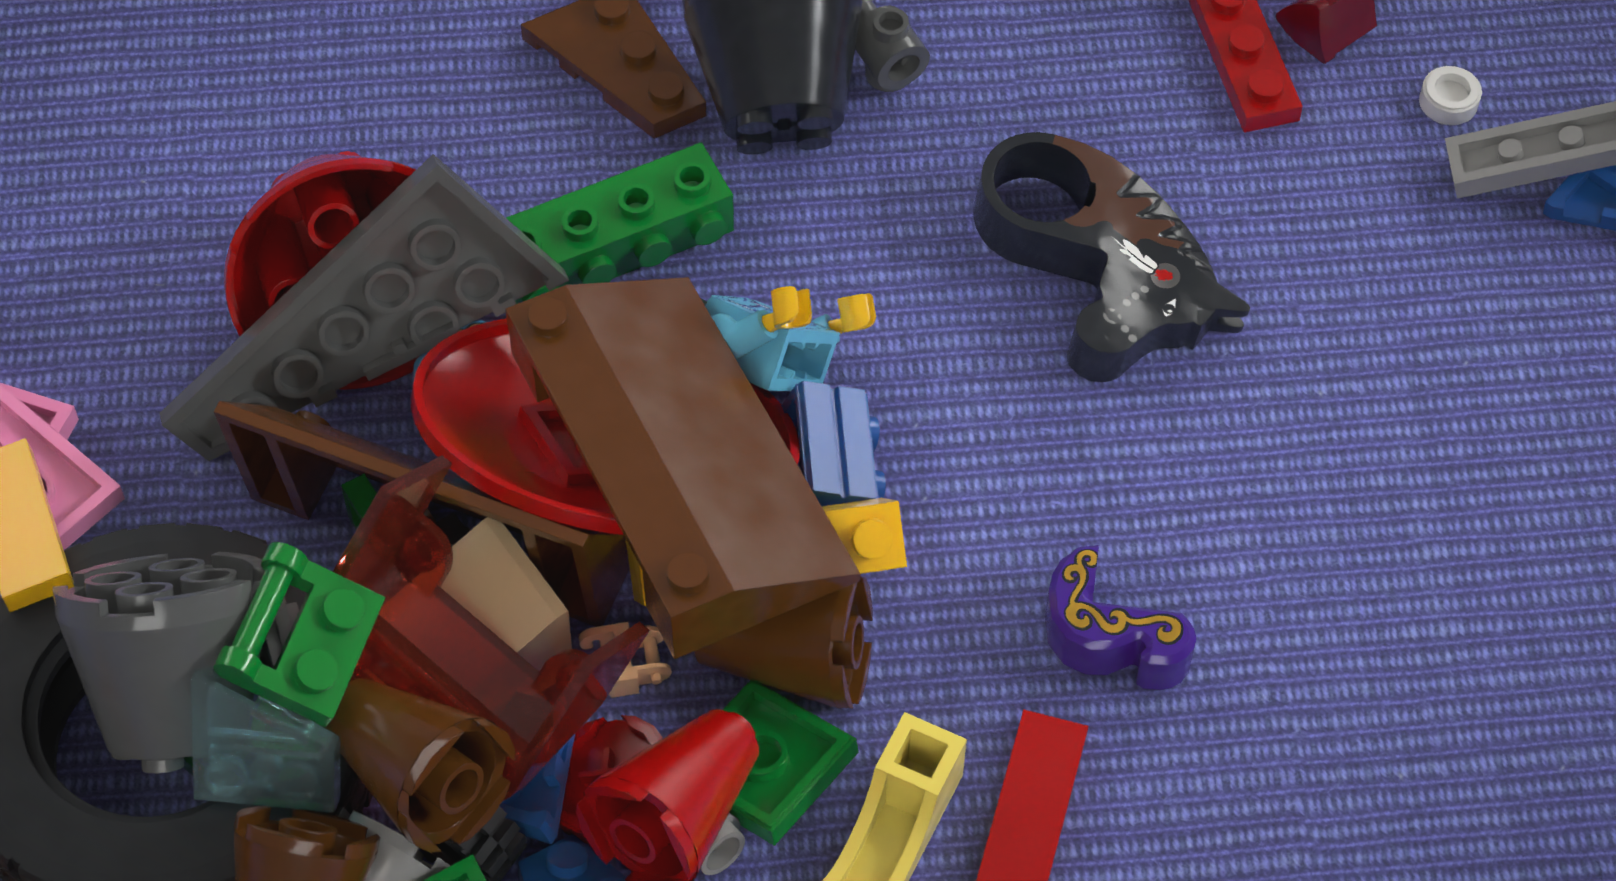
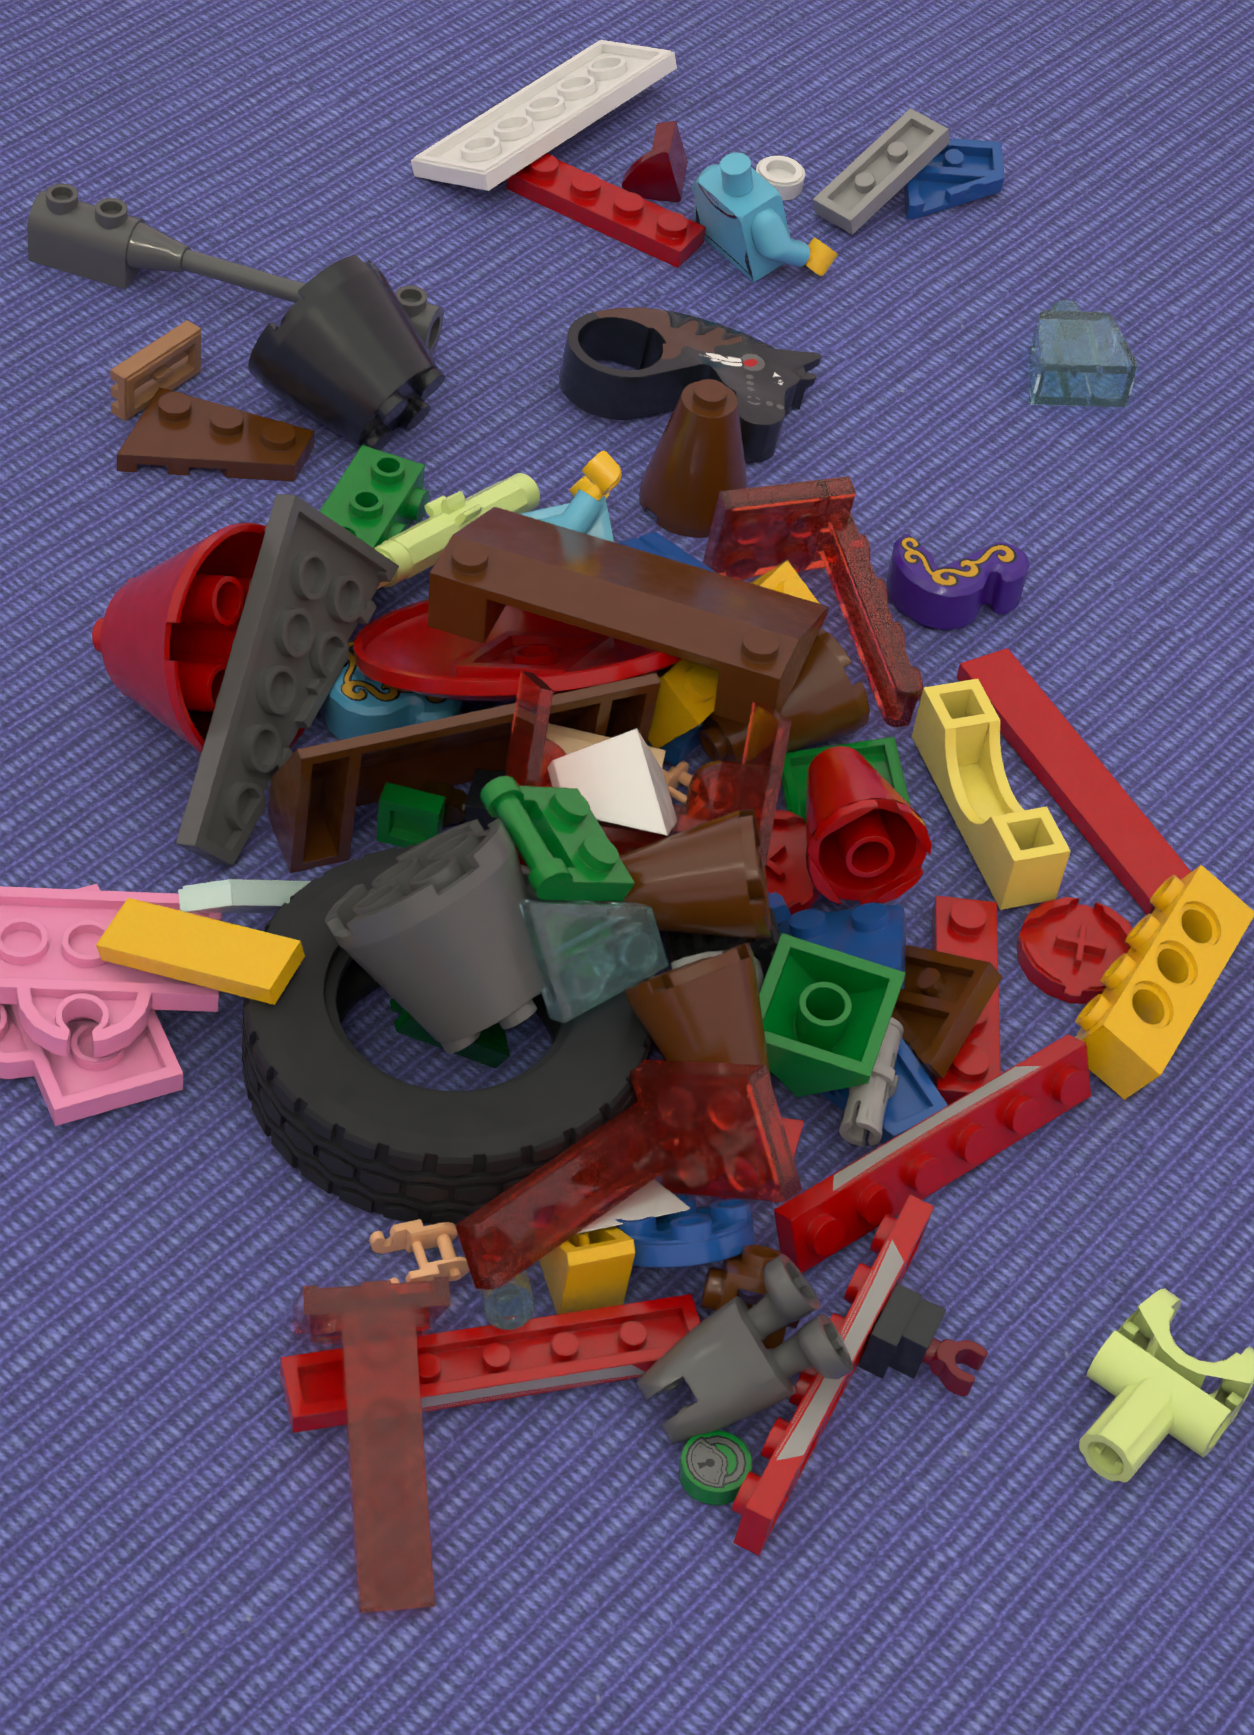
camera: 50 degrees left, 10 degrees down
none -> light aqua tile [178,879,311,913]
none -> yellowish green piece [374,473,540,589]
none -> white slope [547,728,678,836]
none -> reddish brown cone [639,379,749,538]
none -> medium azure torso [692,152,838,283]
none -> clear red bracket [703,476,923,727]
none -> clear light blue torso [1029,300,1138,407]

